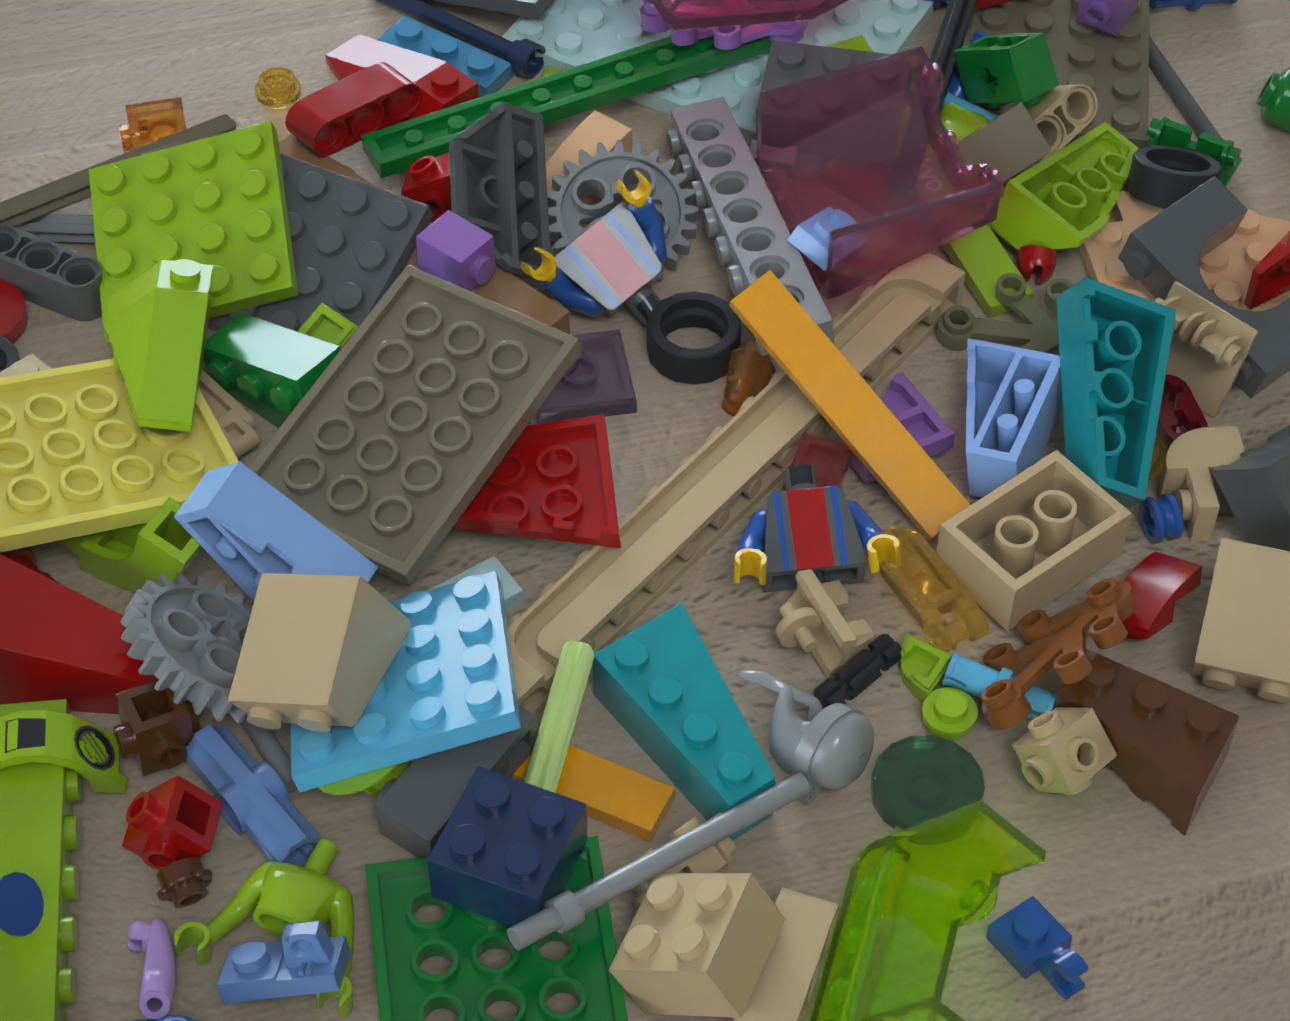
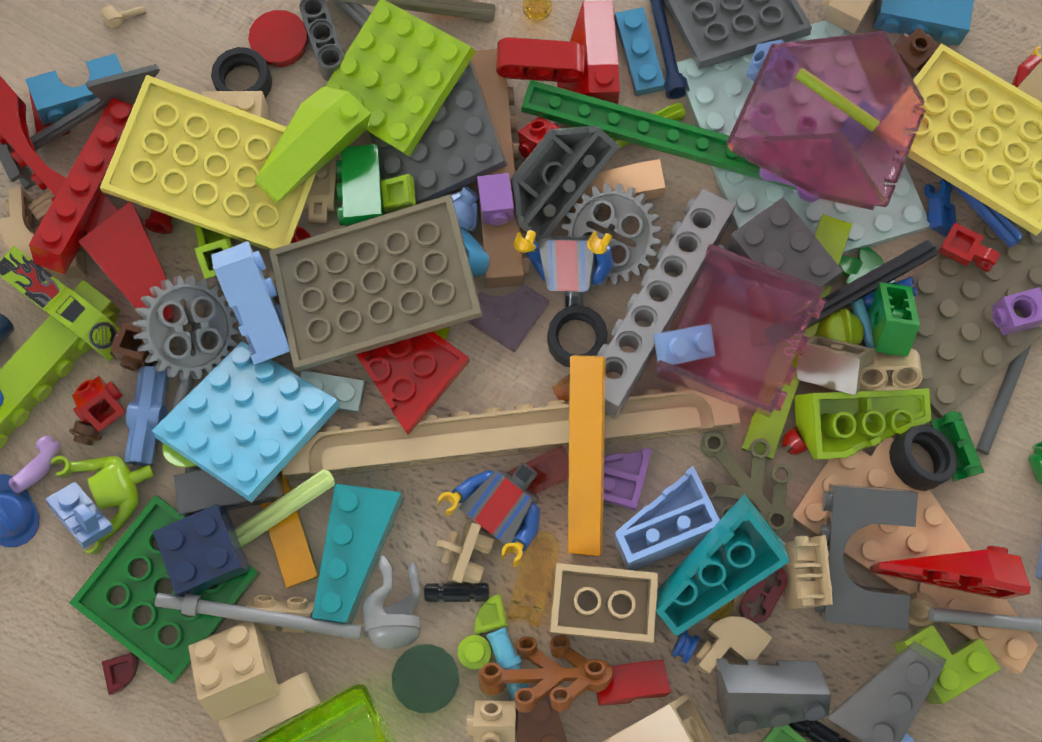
camera: 45 degrees right, 25 degrees up
tan slope [228,573,411,732] -> none

